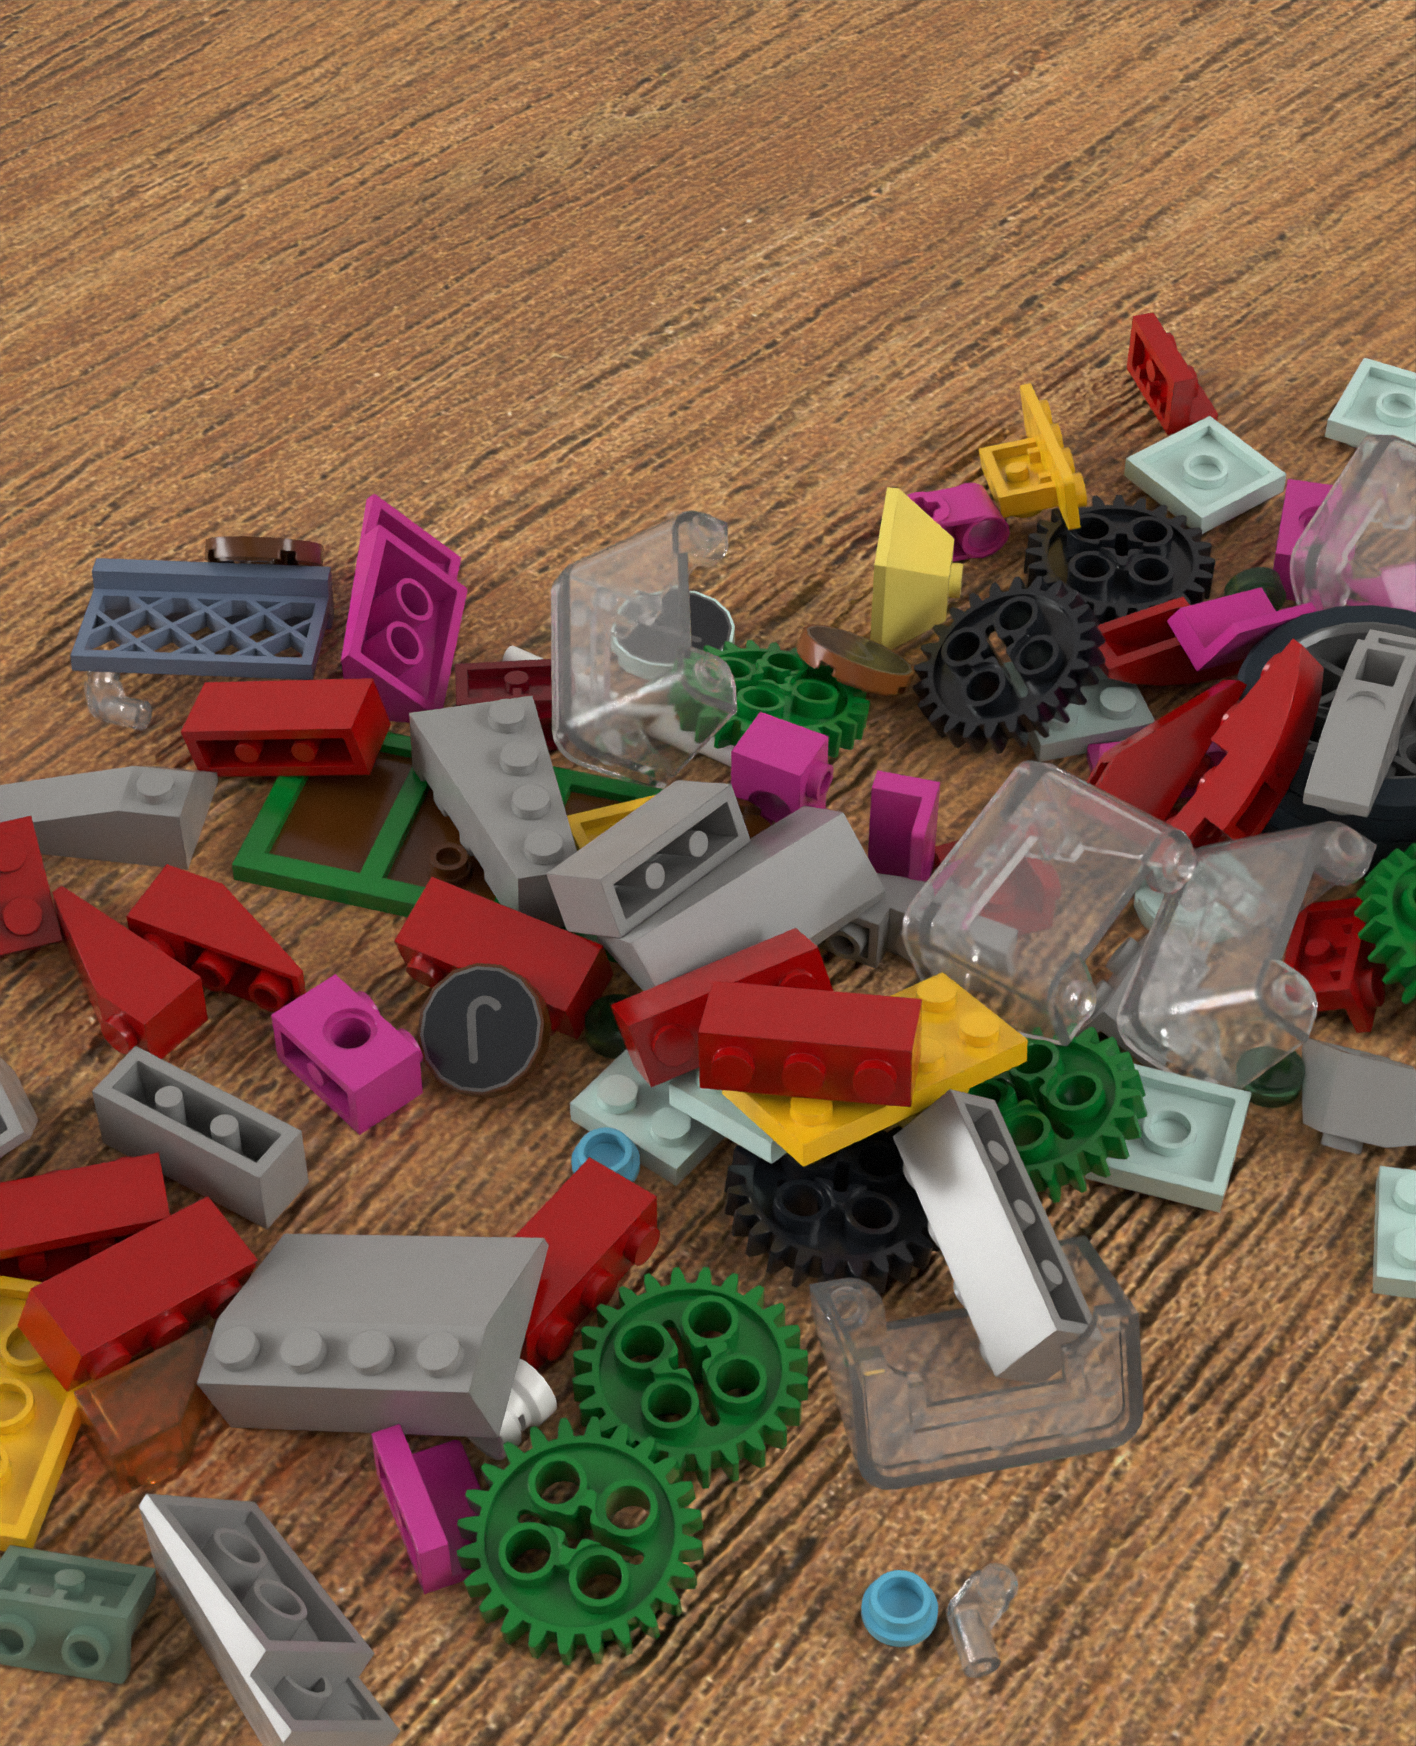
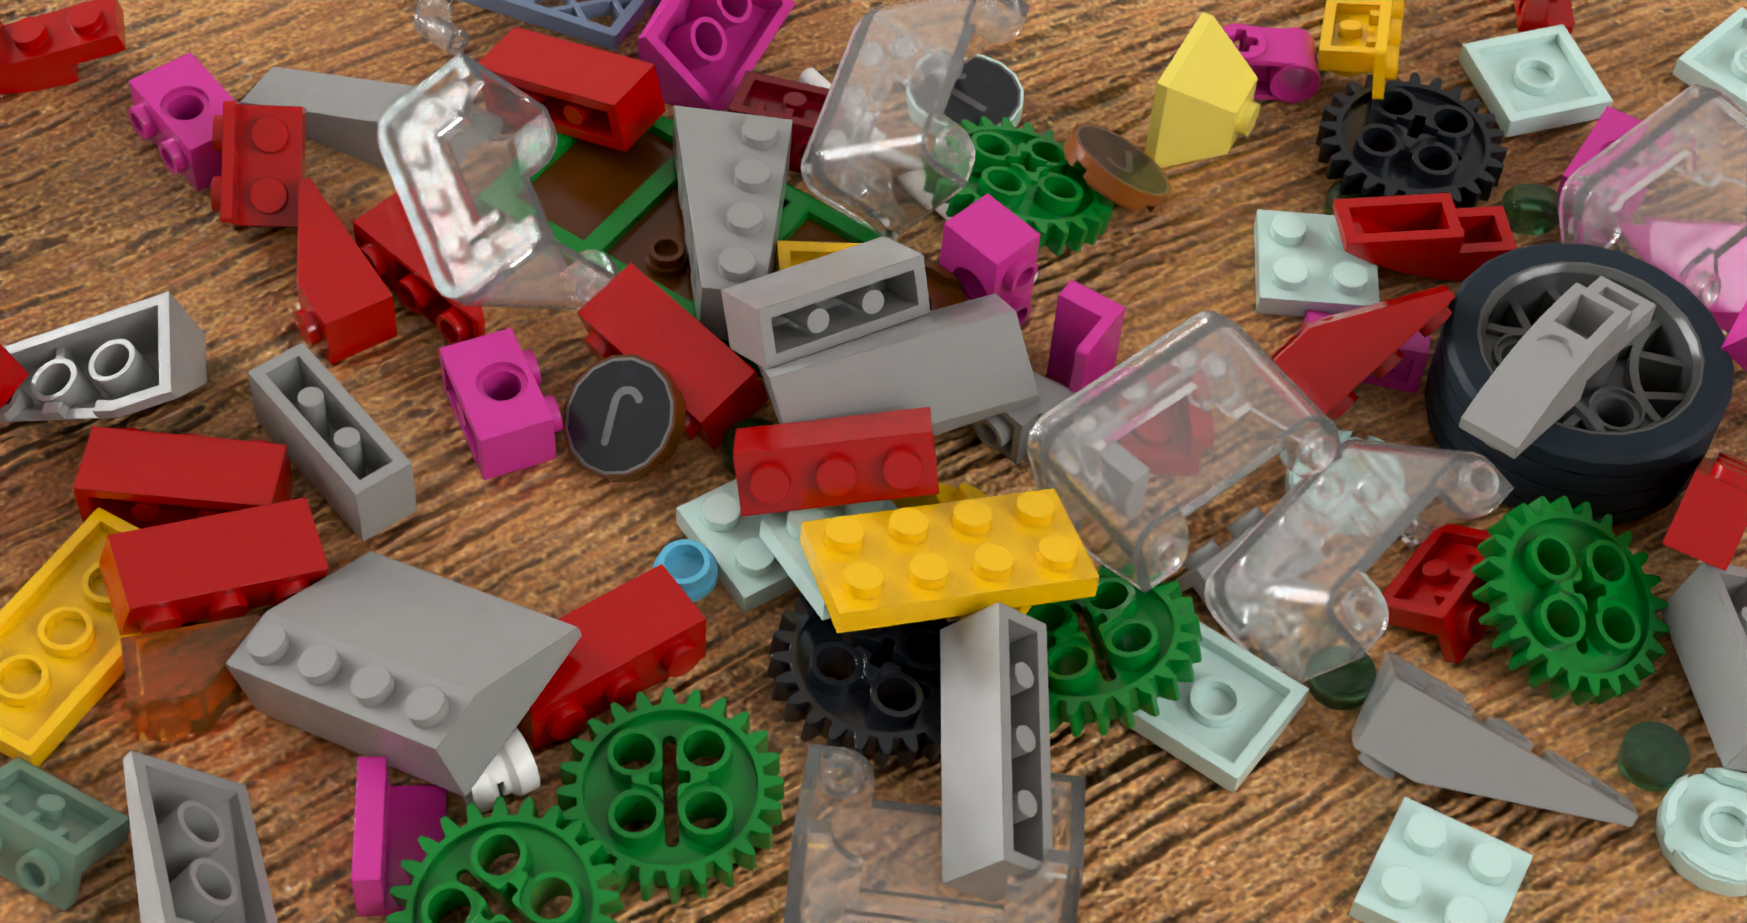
camera: 15 degrees right, 5 degrees up
red brick [698,981,922,1107] -> none
black gear [913,576,1106,754] -> none
red slope [1146,639,1324,887] -> none
dark pink panel [1167,587,1317,672] -> none
none -> clear windscreen [377,52,619,311]

